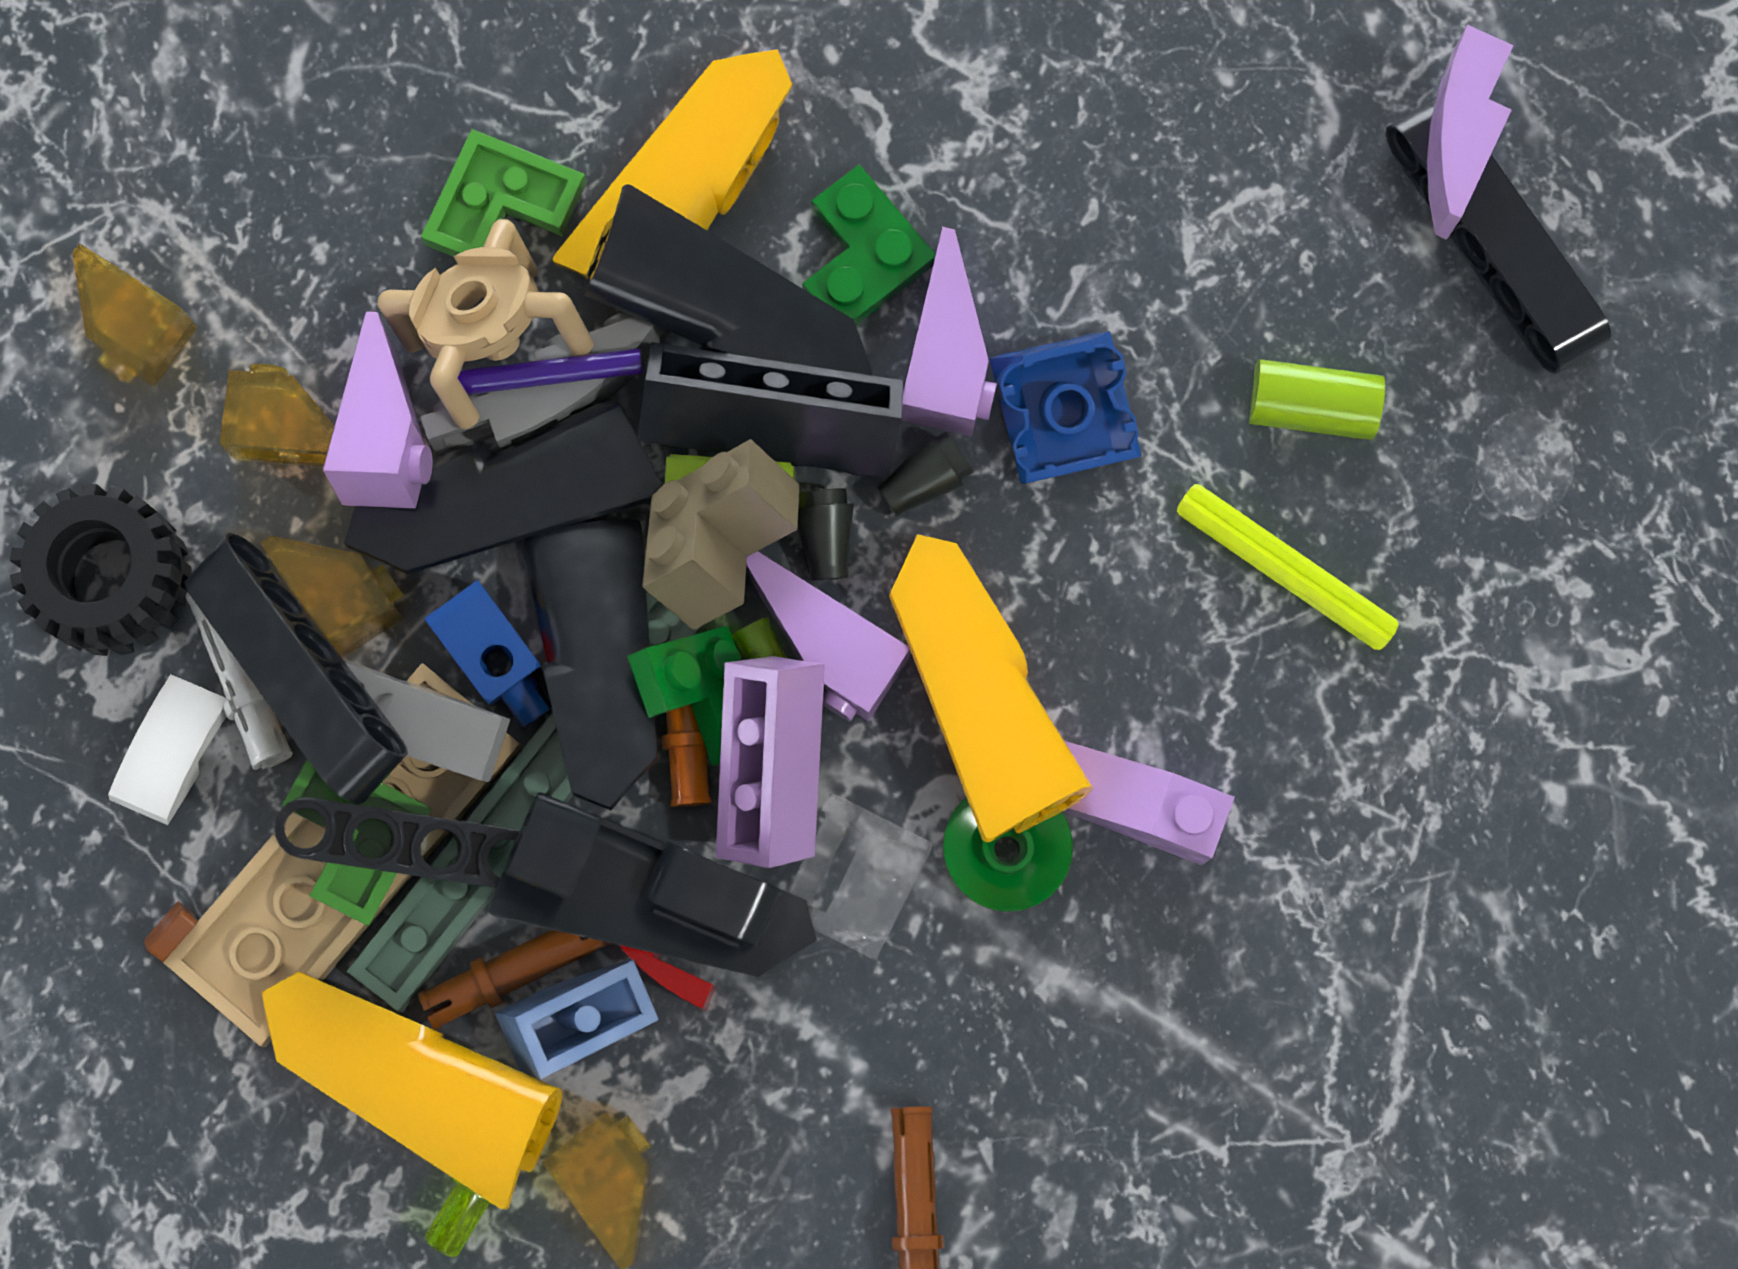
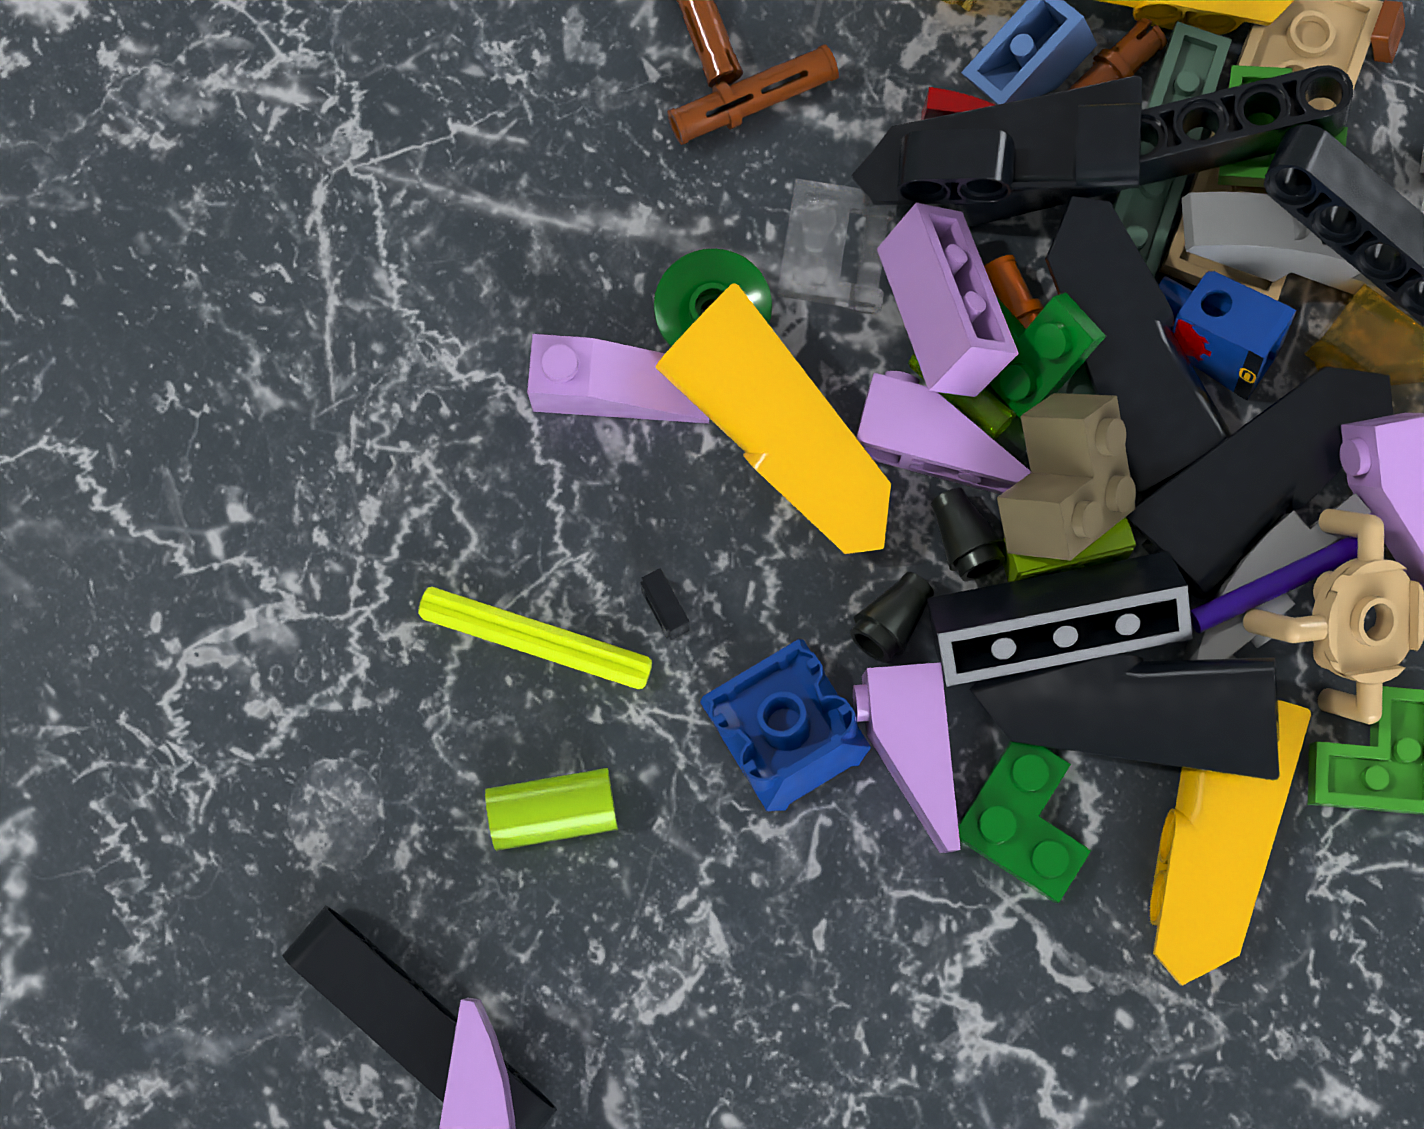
camera: 160 degrees right, 0 degrees up
none -> black tile [640,568,690,640]
none -> dark orange pin [667,44,839,145]

